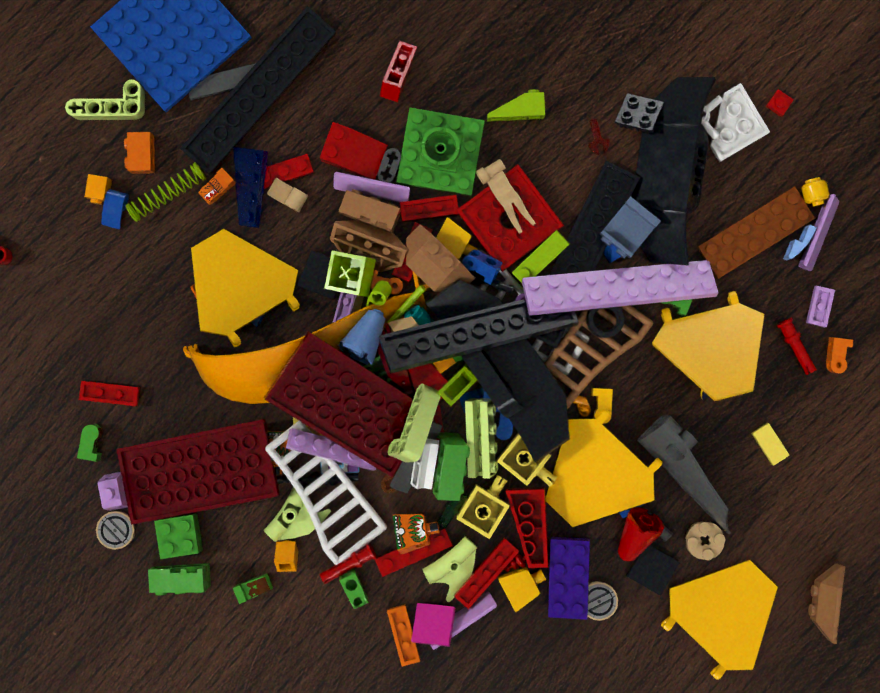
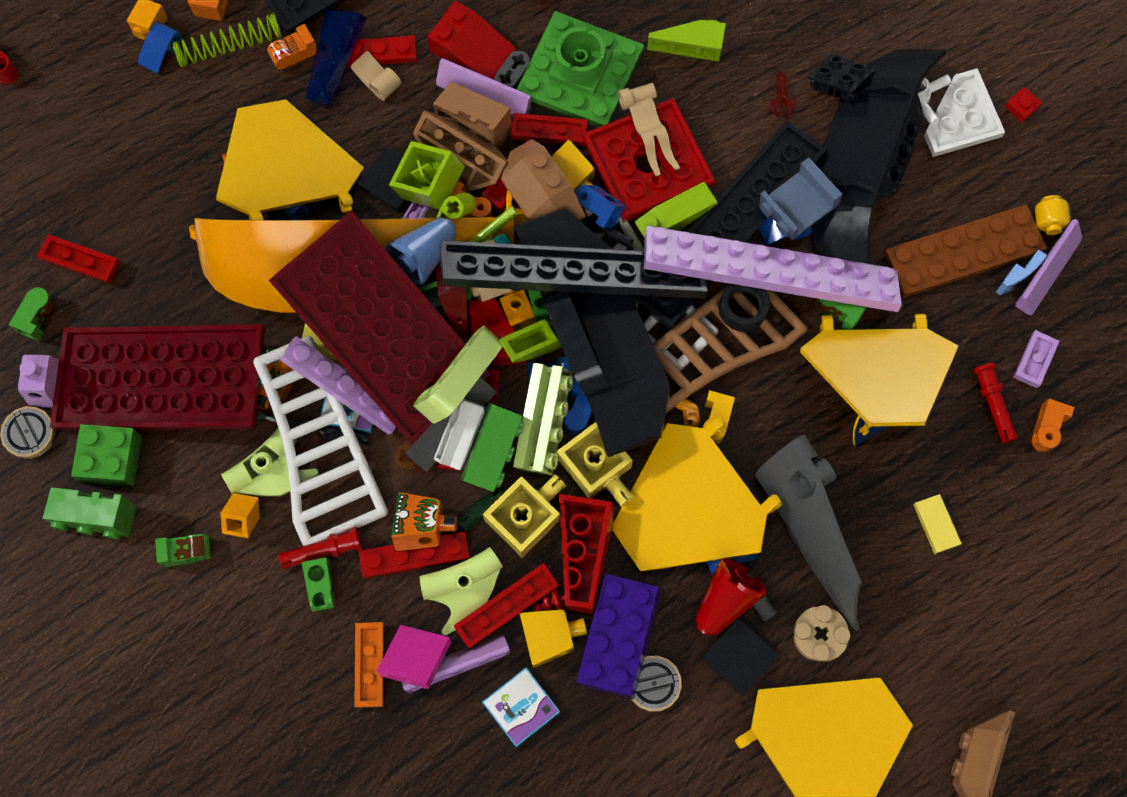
camera: 20 degrees right, 15 degrees down
none -> tile [482,668,560,747]

